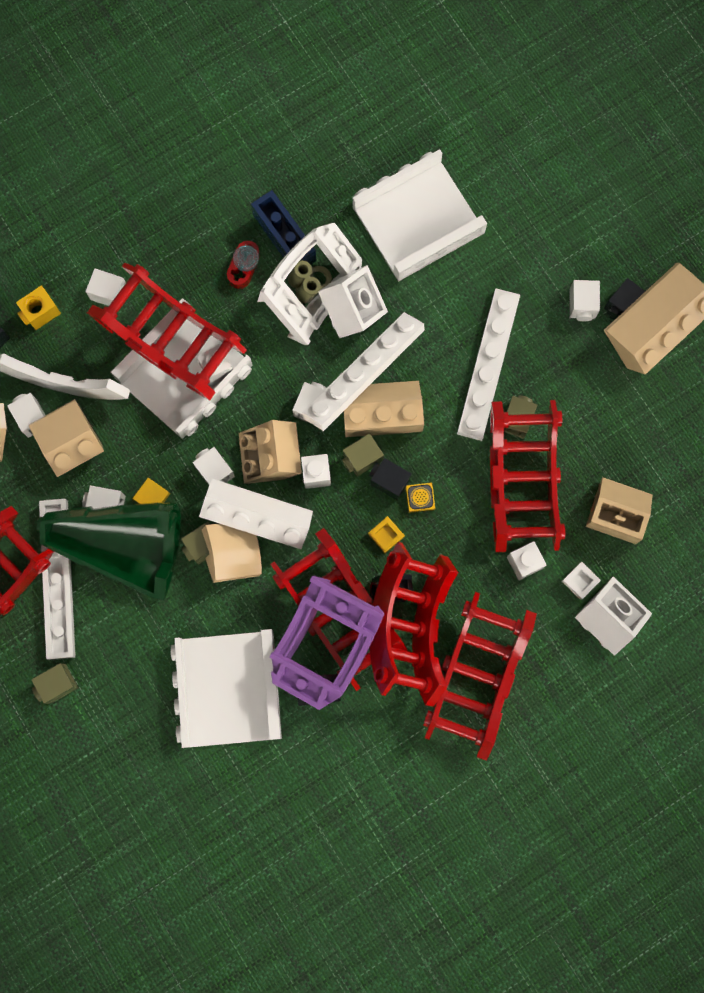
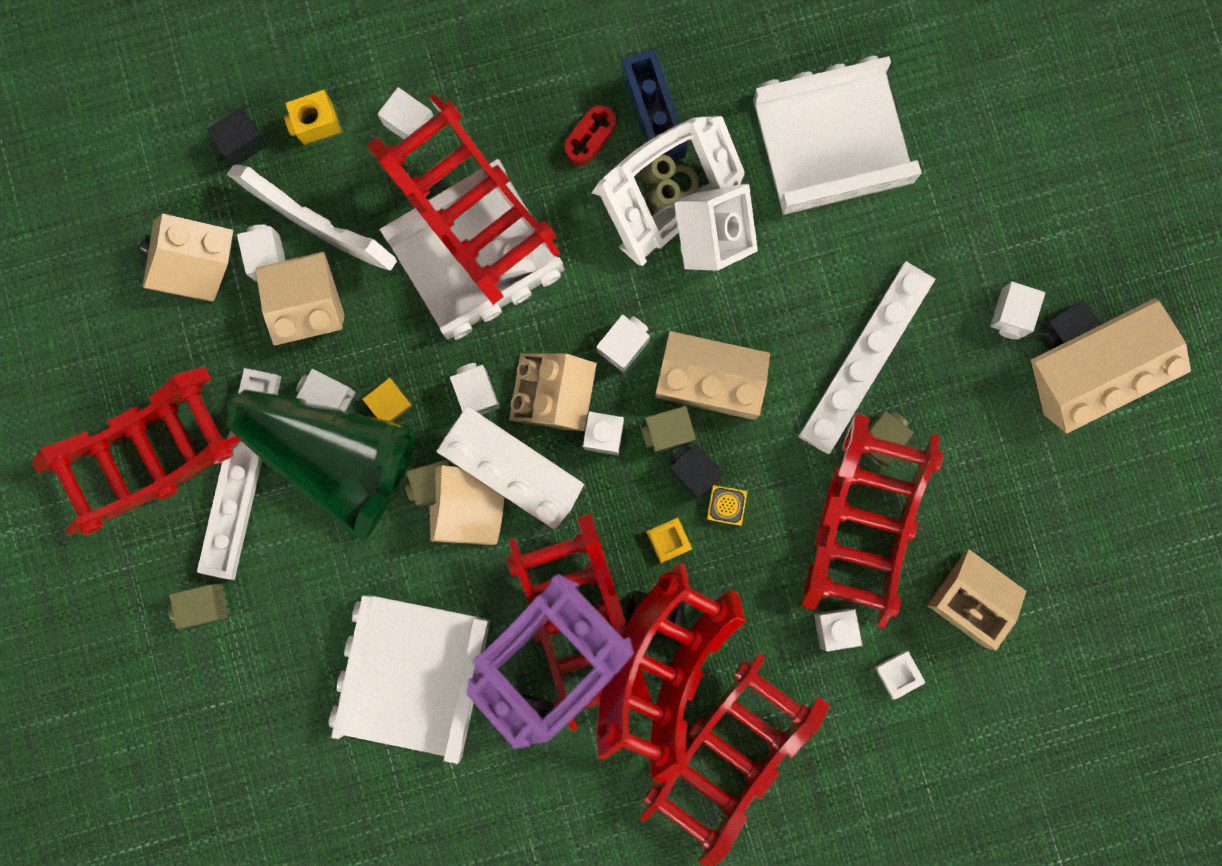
camera: 20 degrees right, 5 degrees up
clear light blue plate [233,245,259,271] -> none
white plate [302,312,424,431] -> none
white slope [575,577,652,655] -> none

